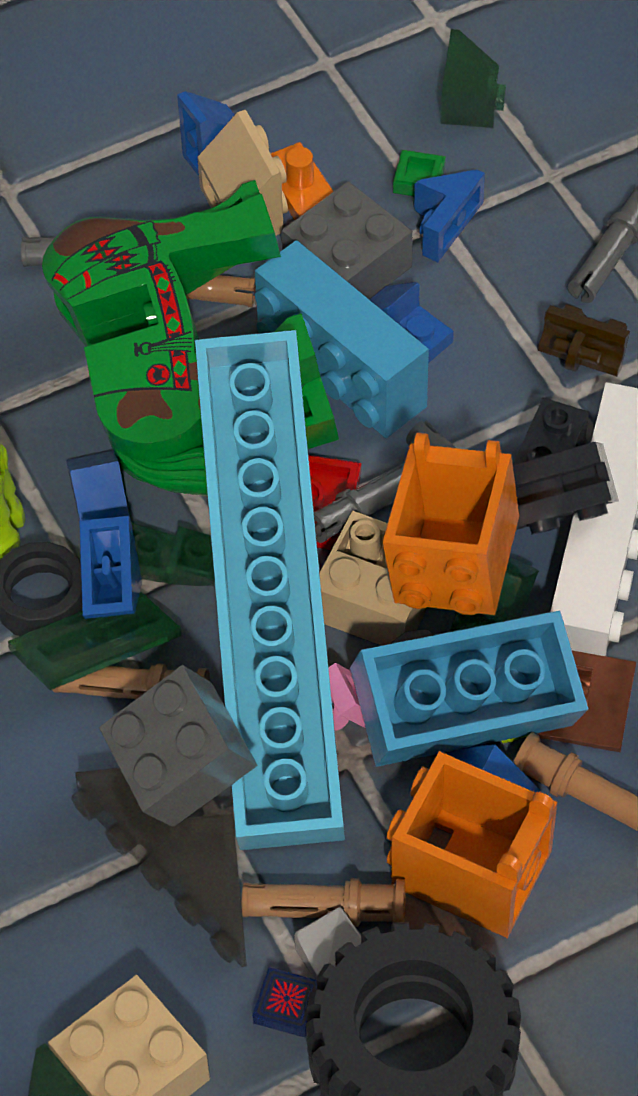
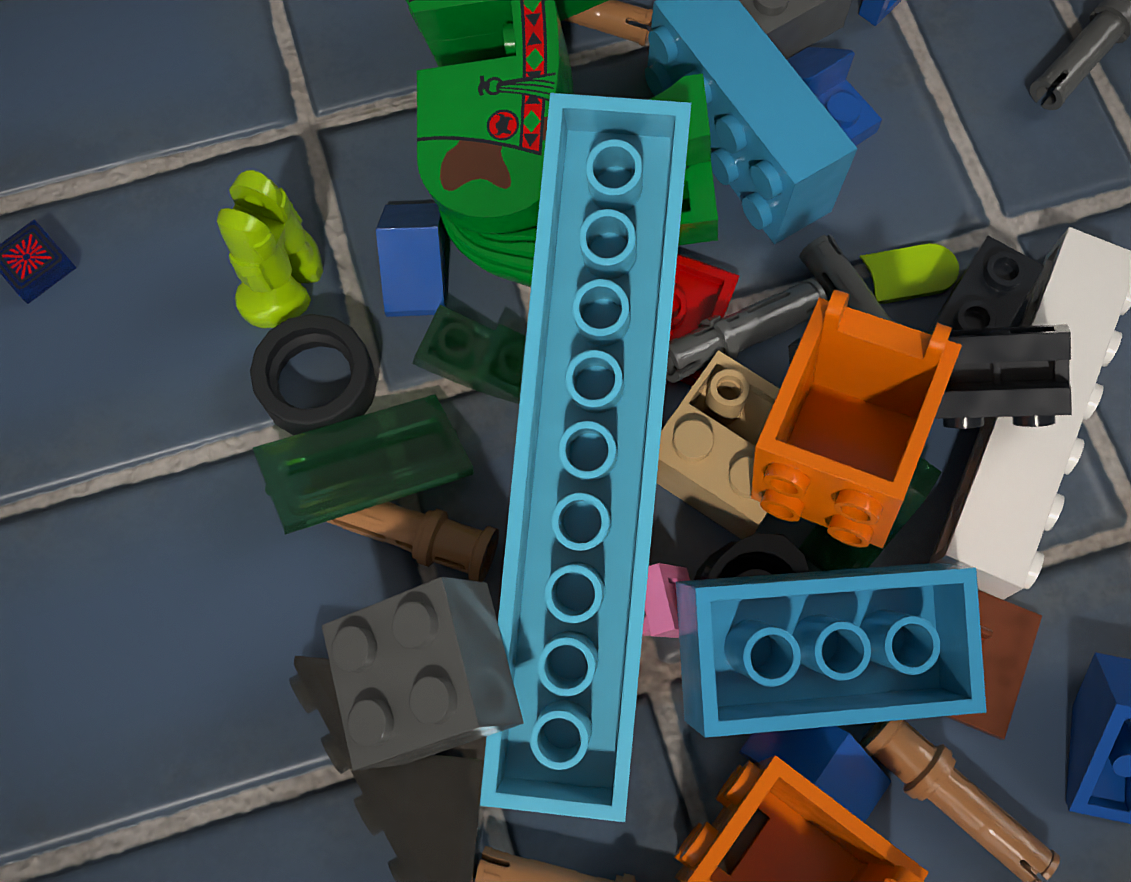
camera: 10 degrees right, 15 degrees up
blue slope [79,516,142,619] -> none
dark brown hips [538,304,630,377] -> none
none -> lime piece [859,243,959,304]

